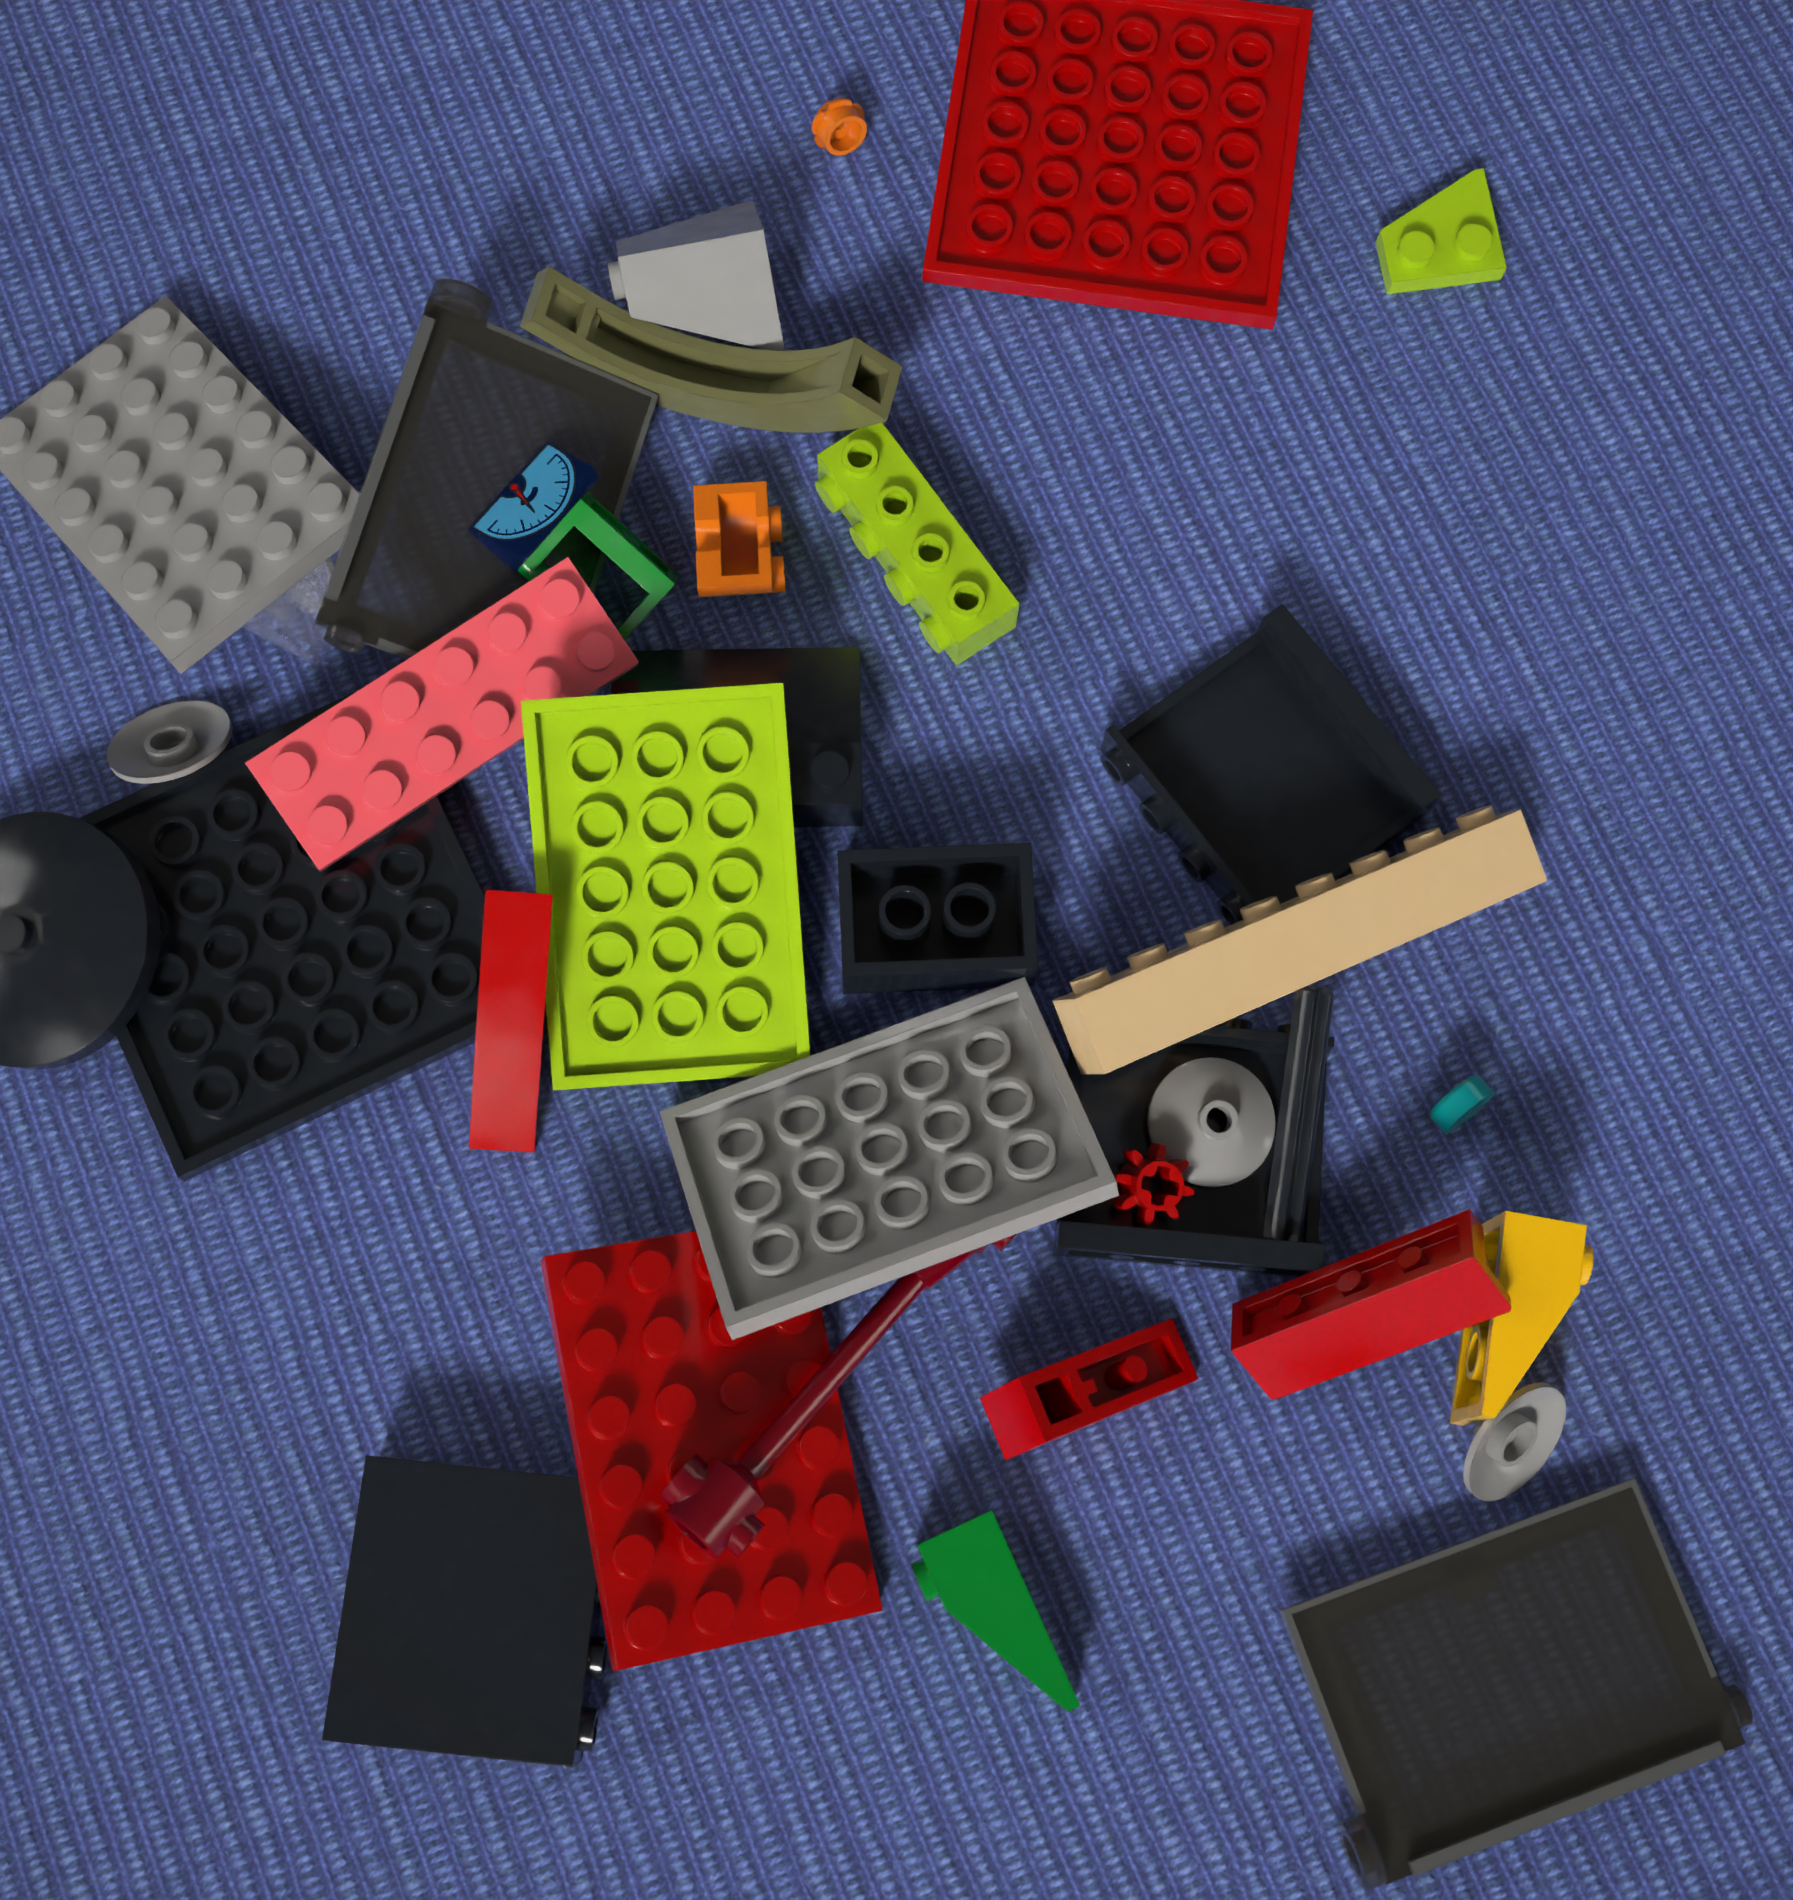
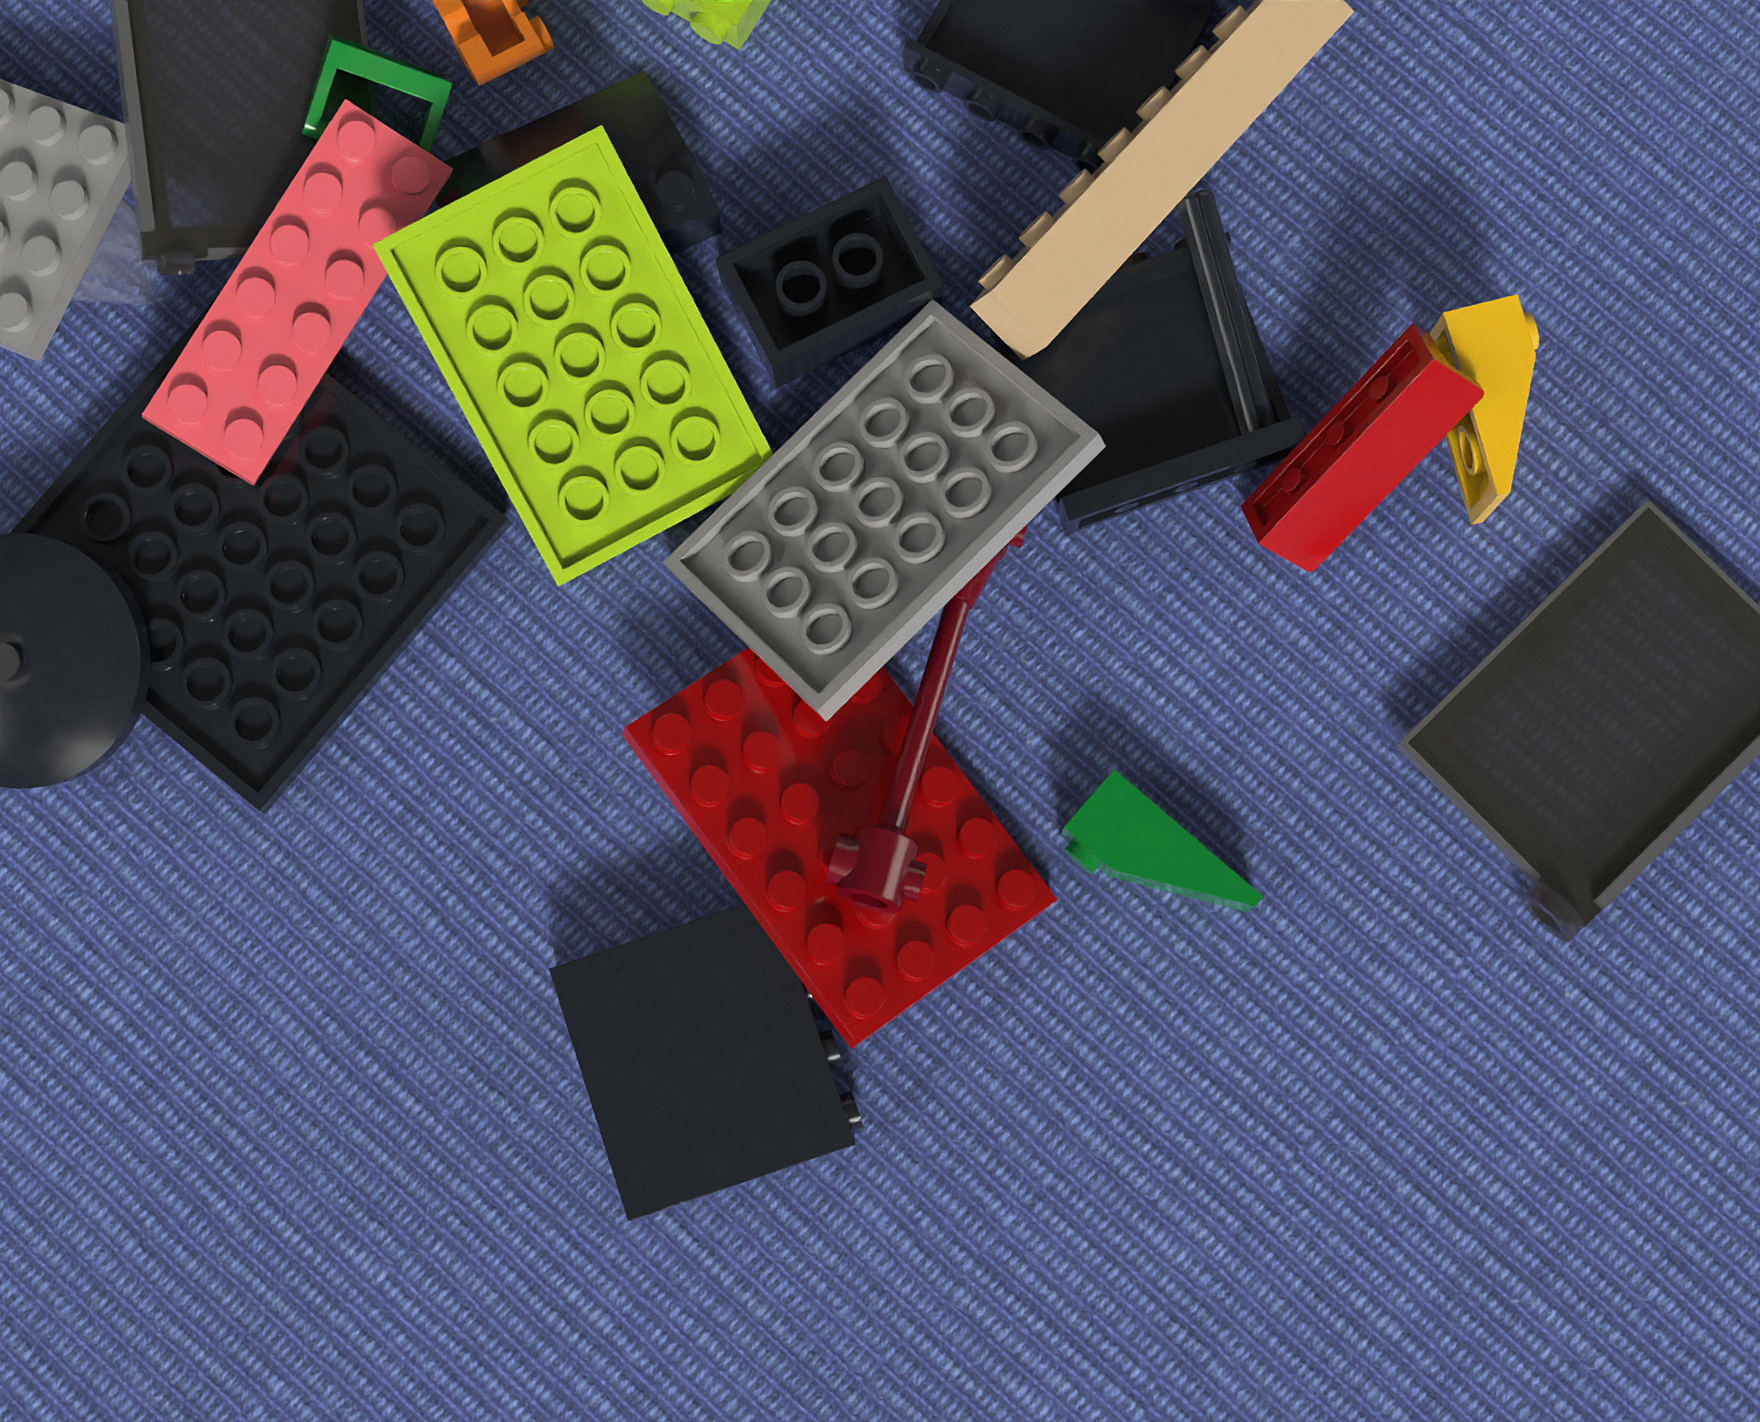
camera: 20 degrees left, 5 degrees up
light grey dish [107,700,233,784] -> none
slope [468,441,601,572] -> none
red slope [469,890,553,1152] -> none
red slope [979,1318,1199,1461] -> none
red gear [1112,1143,1194,1226] -> none
light grey dish [1147,1057,1276,1187] -> none
teal tile [1430,1075,1495,1135] -> none
light grey dish [1463,1382,1566,1501] -> none

